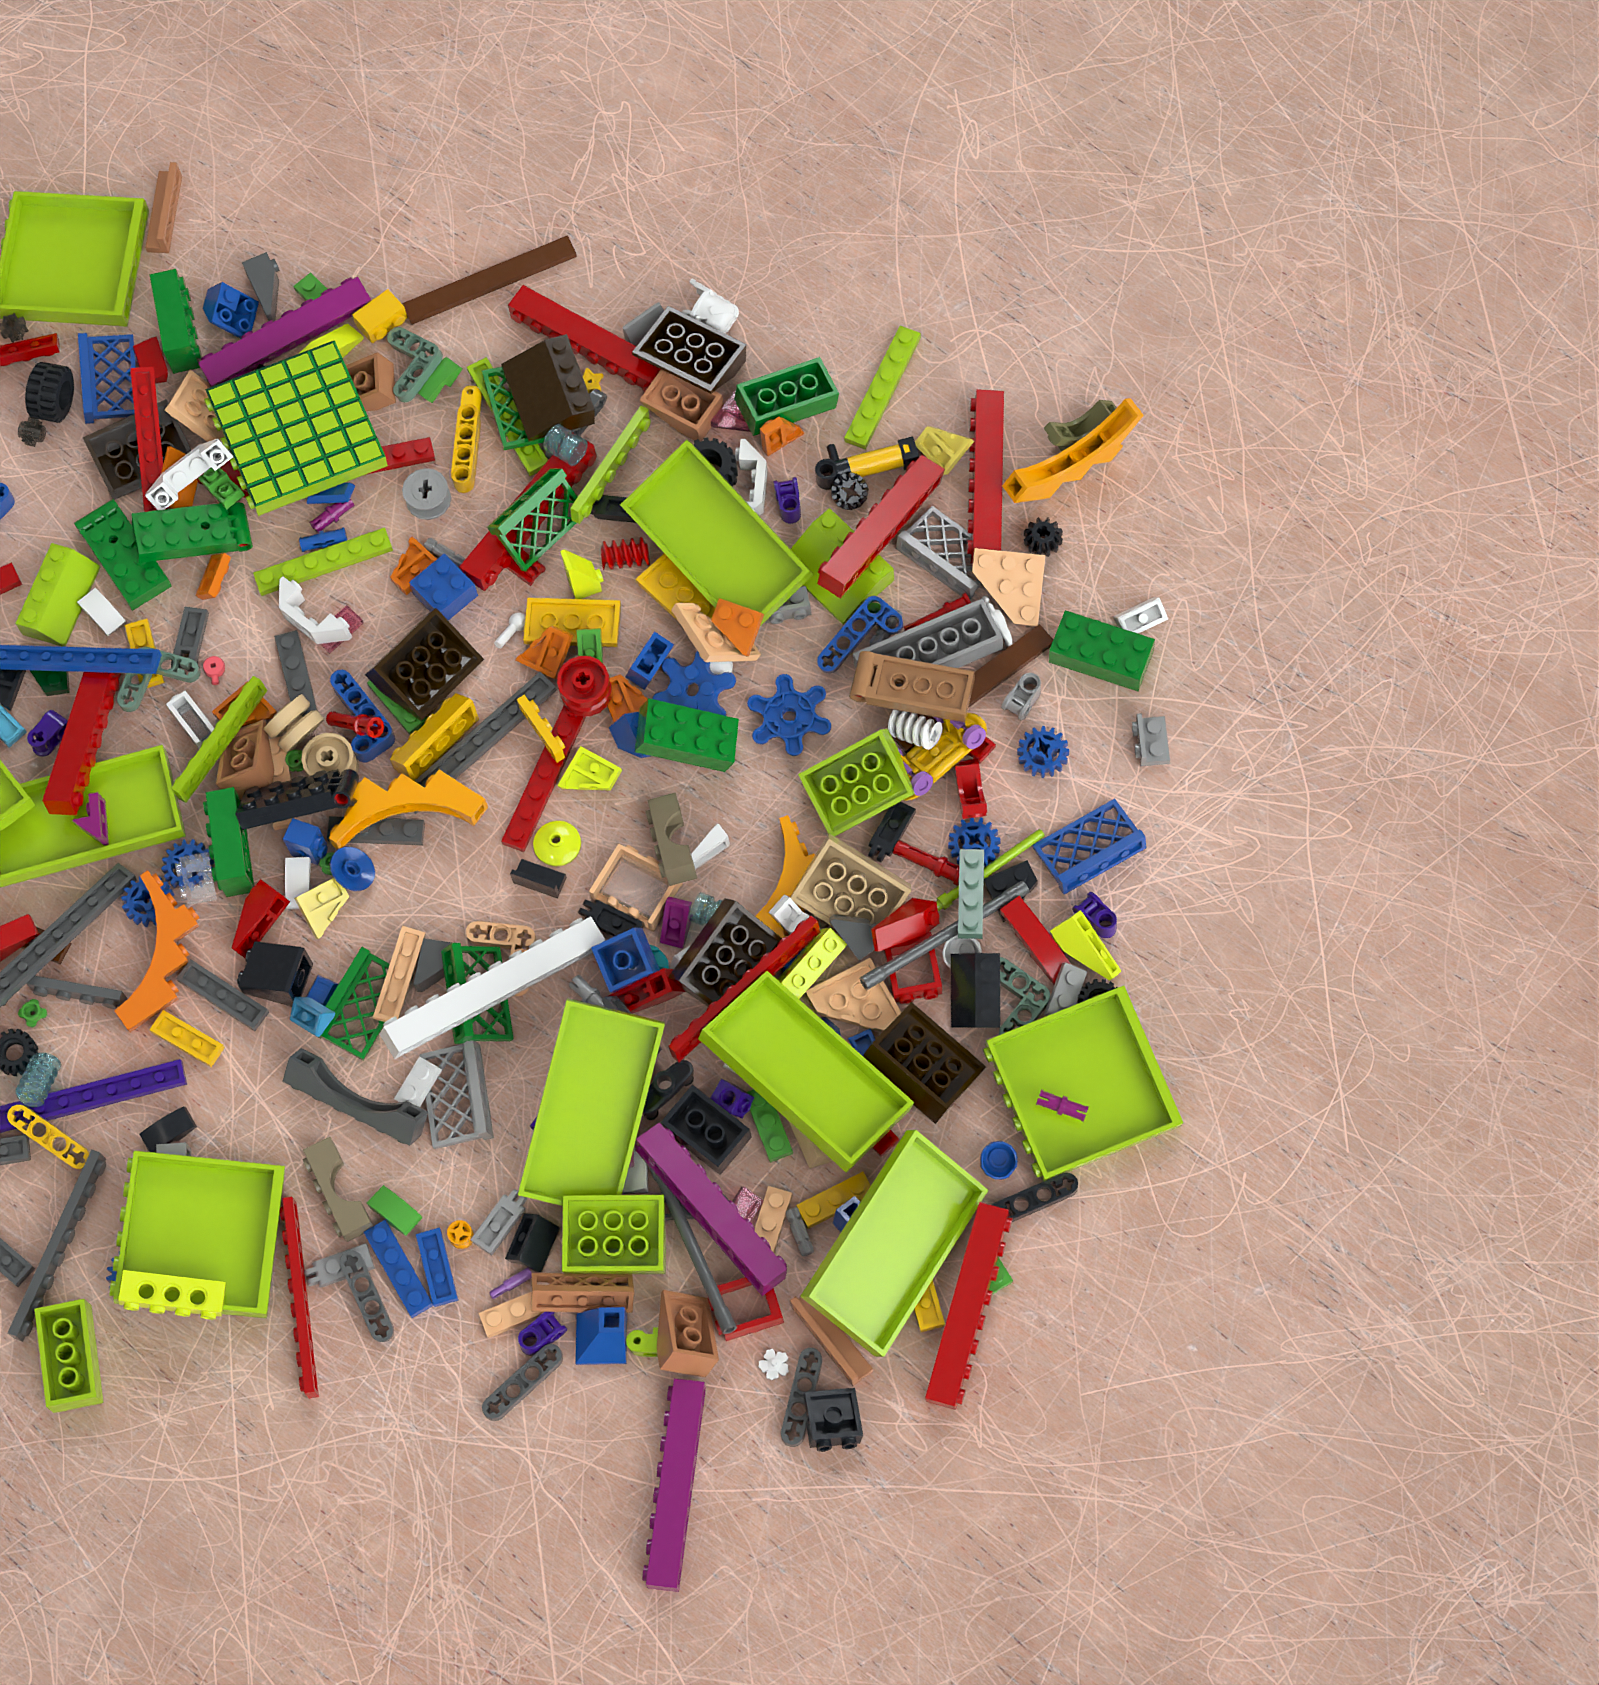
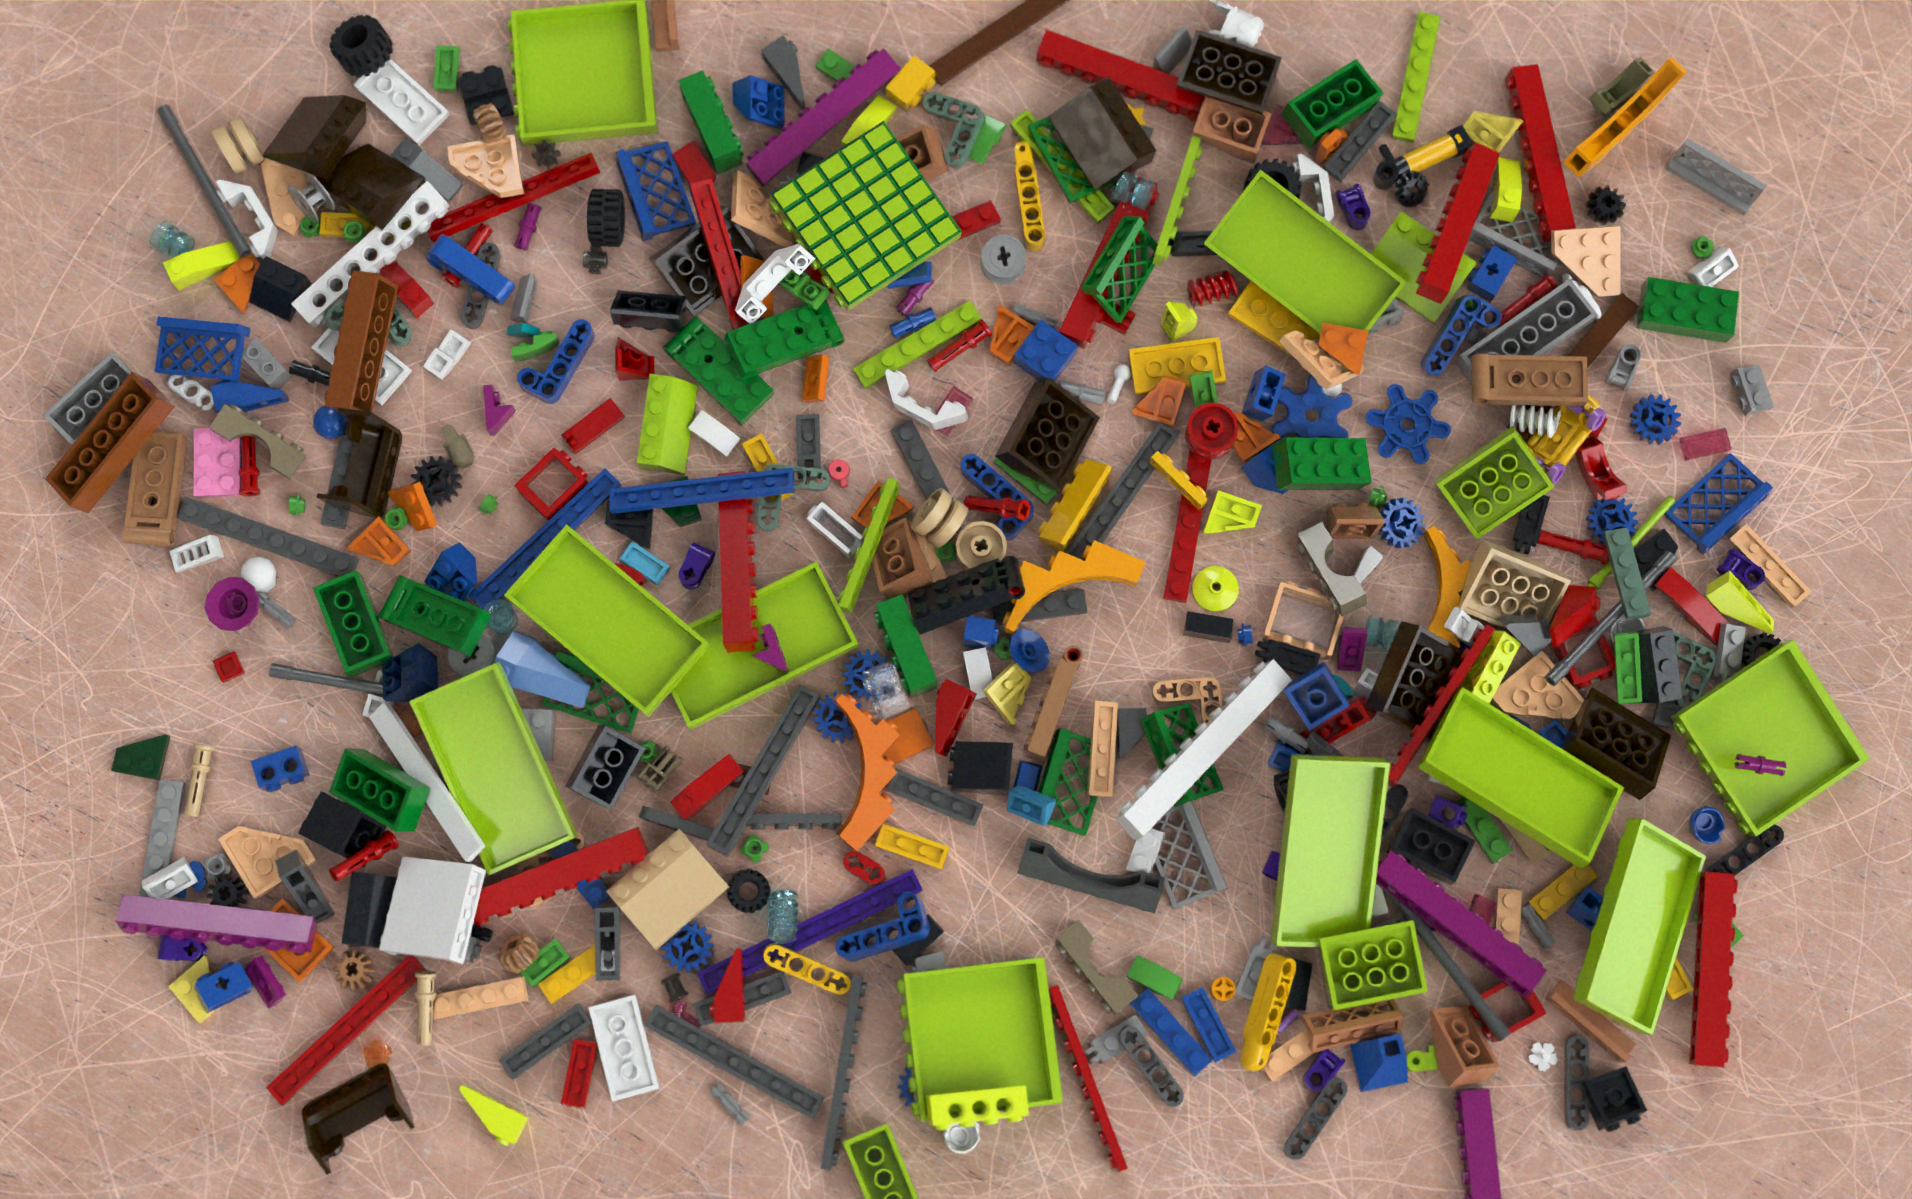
camera: 20 degrees left, 10 degrees up
none -> black slope [610,290,686,332]
none -> red slope [615,337,654,381]
none -> blue beam [836,892,930,962]
none -> red beam [843,851,885,885]
none -> orange piece [881,708,934,764]
none -> red pin [927,319,993,372]
none -> white hair [943,1121,980,1154]
none -> medium nougat hinge [1023,645,1083,763]
none -> light grey axle [1061,381,1106,404]
none -> blue plate [1237,623,1253,646]
none -> yellow piece [1240,953,1296,1071]
none -> dark grey plate [1323,100,1397,183]
none -> nougat slope [1327,503,1384,539]
none -> bright green plate [1369,486,1387,510]
none -> blue gear [1379,498,1426,548]
none -> blue brick [1467,245,1517,303]
none -> neon yellow slope [1490,157,1522,222]
none -> bright green plate [1613,631,1642,704]
none -> dark grey plate [1652,702,1682,730]
none -> light grey fence [1666,138,1767,215]
none -> clear pink tile [1679,428,1732,461]
none -> bright green plate [1691,236,1714,258]
none -> light nougat plate [1727,524,1812,608]

